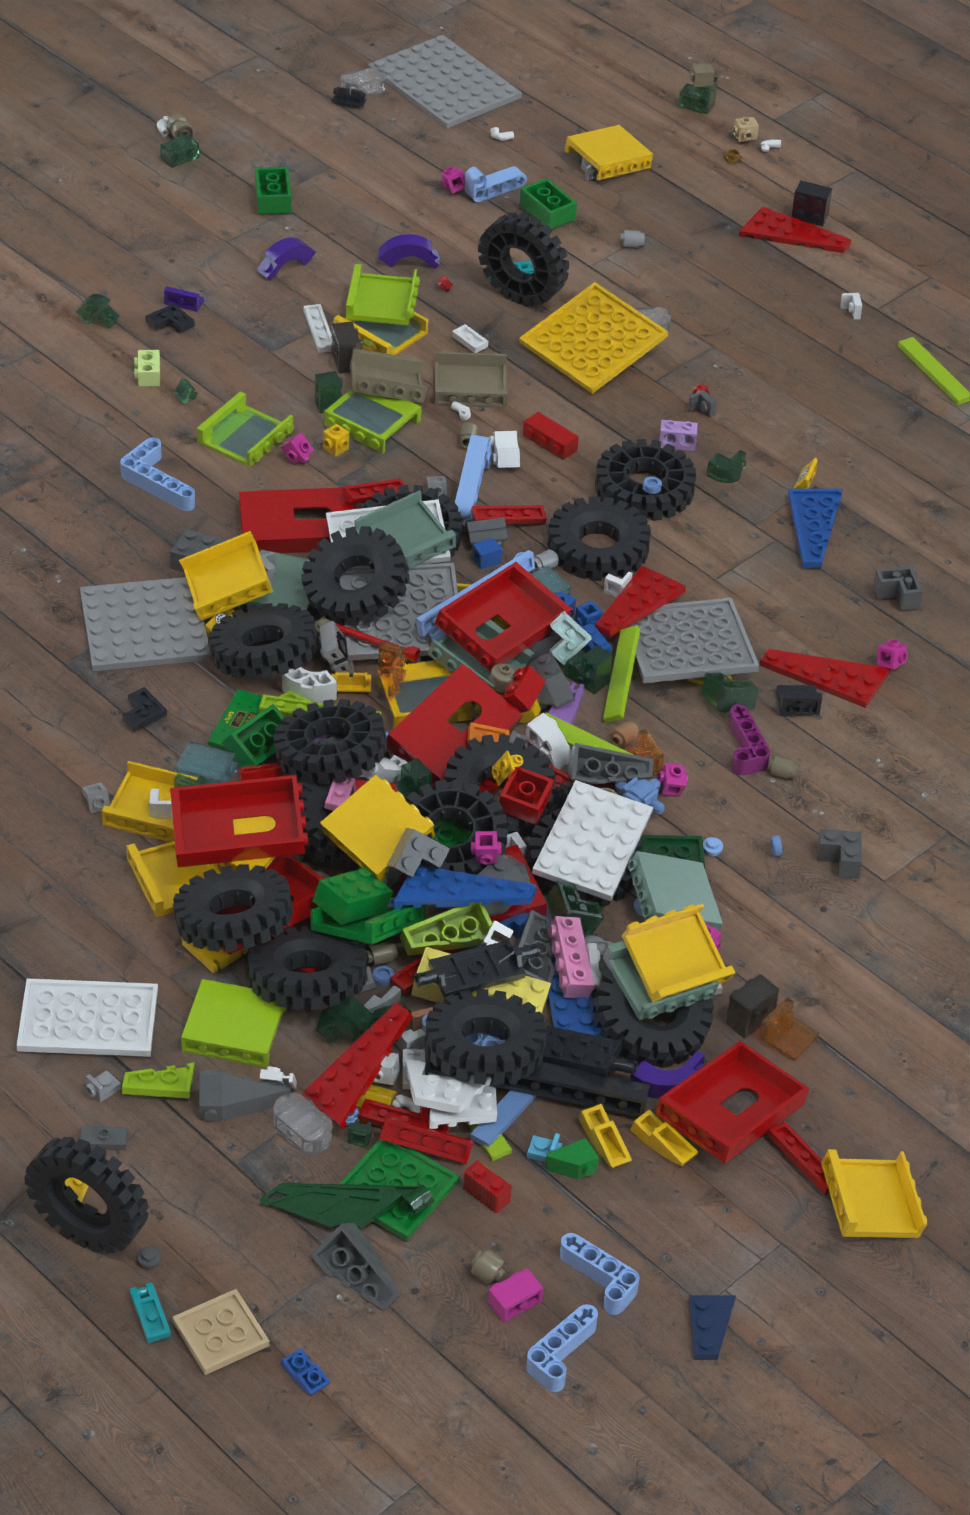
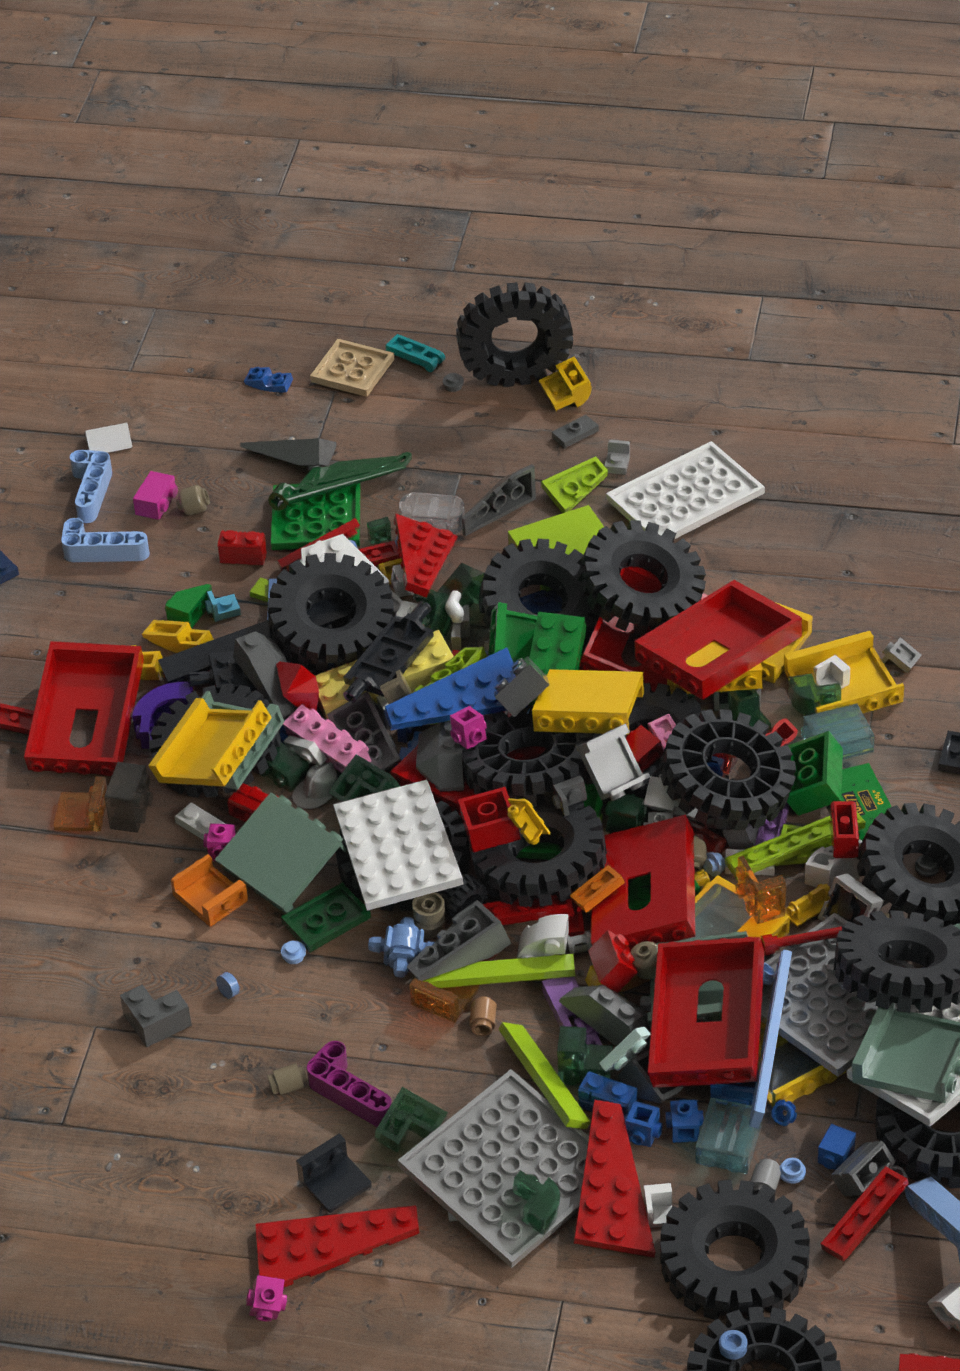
camera: 150 degrees right, 0 degrees up
white plate [260,1067,297,1090] -> none
dark pink brick [657,763,688,797] -> none
none -> white panel [85,423,132,453]
none -> orange panel [171,854,248,927]
none -> dark grey wedge [233,631,297,720]
none -> red slope [276,661,319,711]
none -> white arm [445,591,464,624]
none -> clear green brick [513,1170,560,1235]
none -> dark grey bracket [552,776,587,817]
none -> light grey panel [576,724,650,801]
none -> red brick [830,801,859,858]

